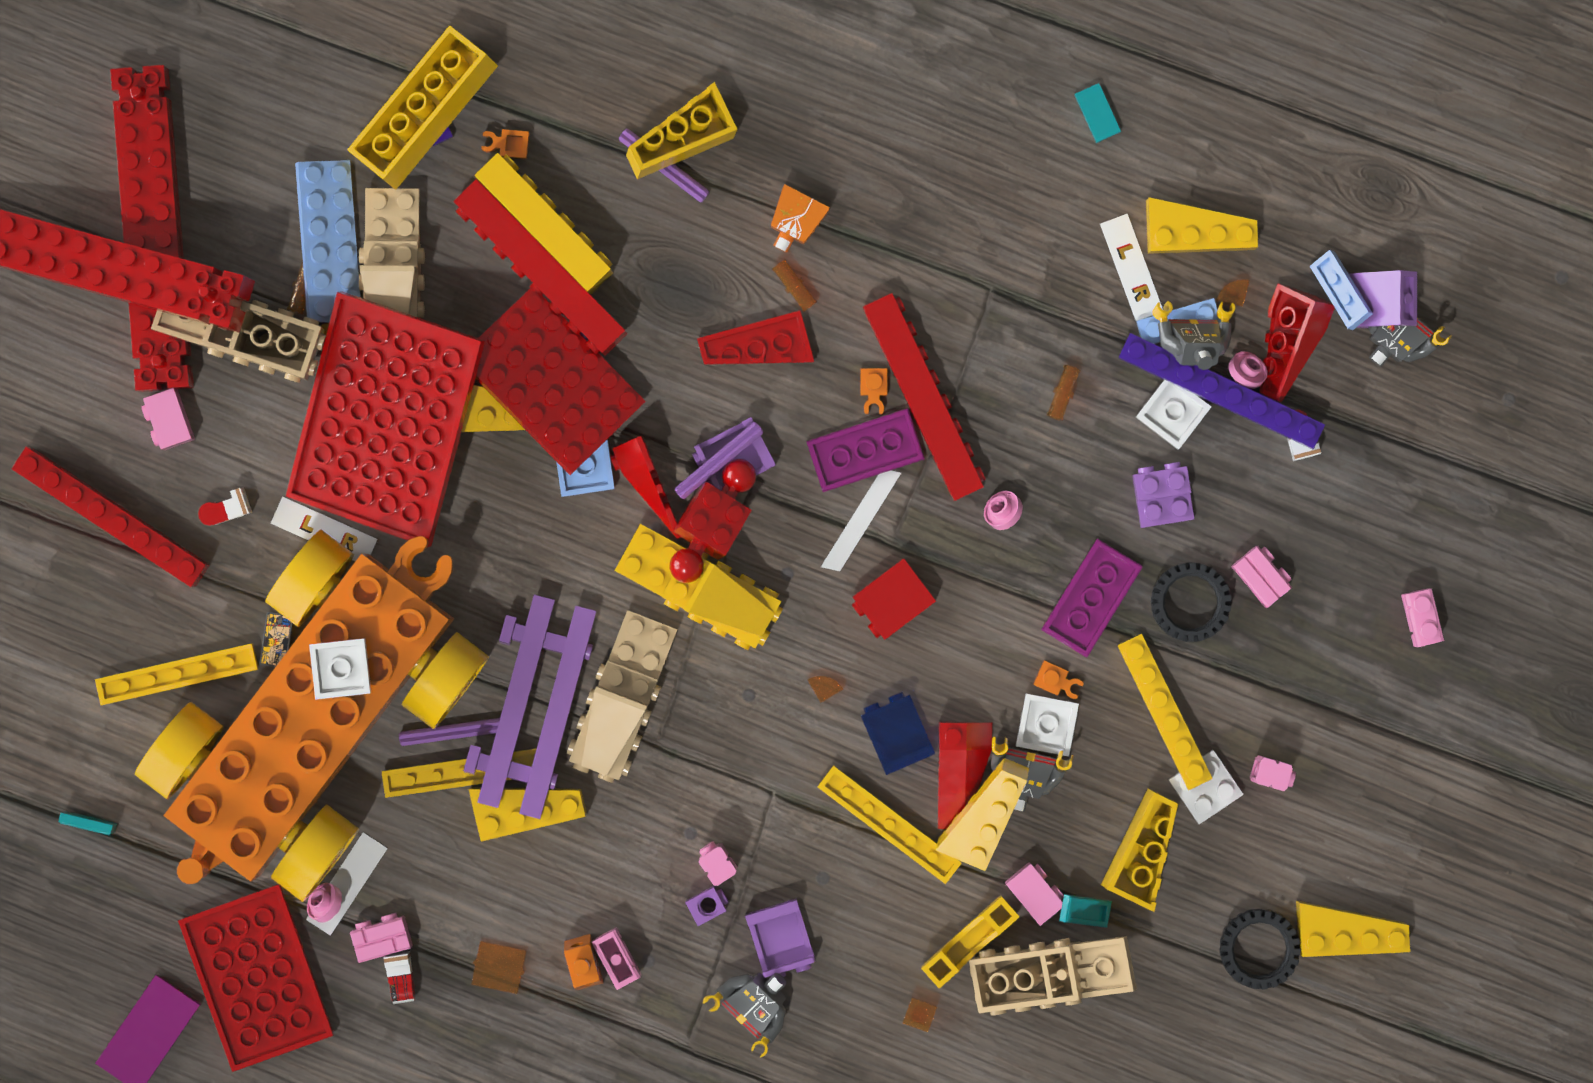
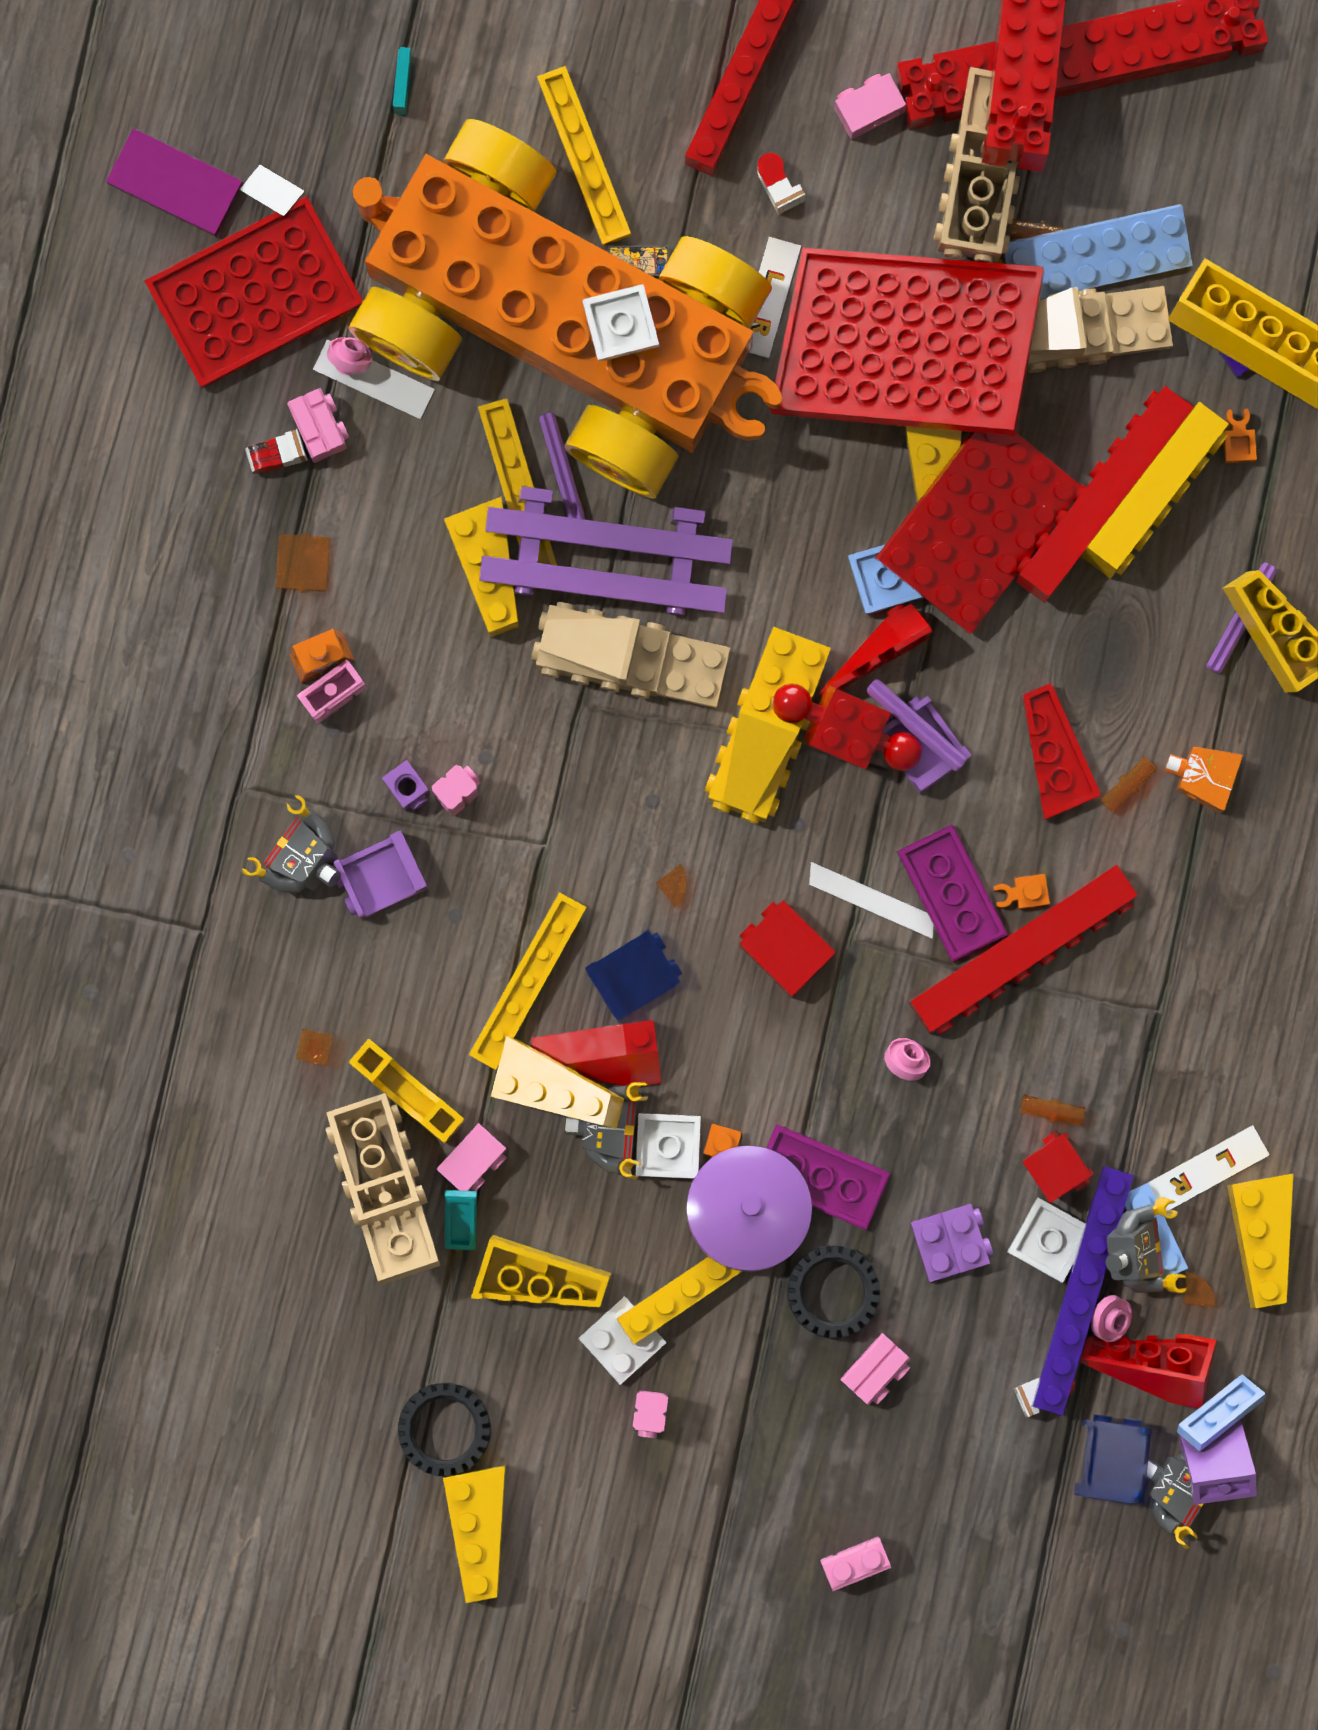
camera: 80 degrees right, 5 degrees down
none -> white sticker [240,165,304,216]
none -> medium lavender dish [686,1146,812,1272]
none -> red plate [1022,1130,1094,1203]
none -> clear blue panel [1074,1415,1152,1504]

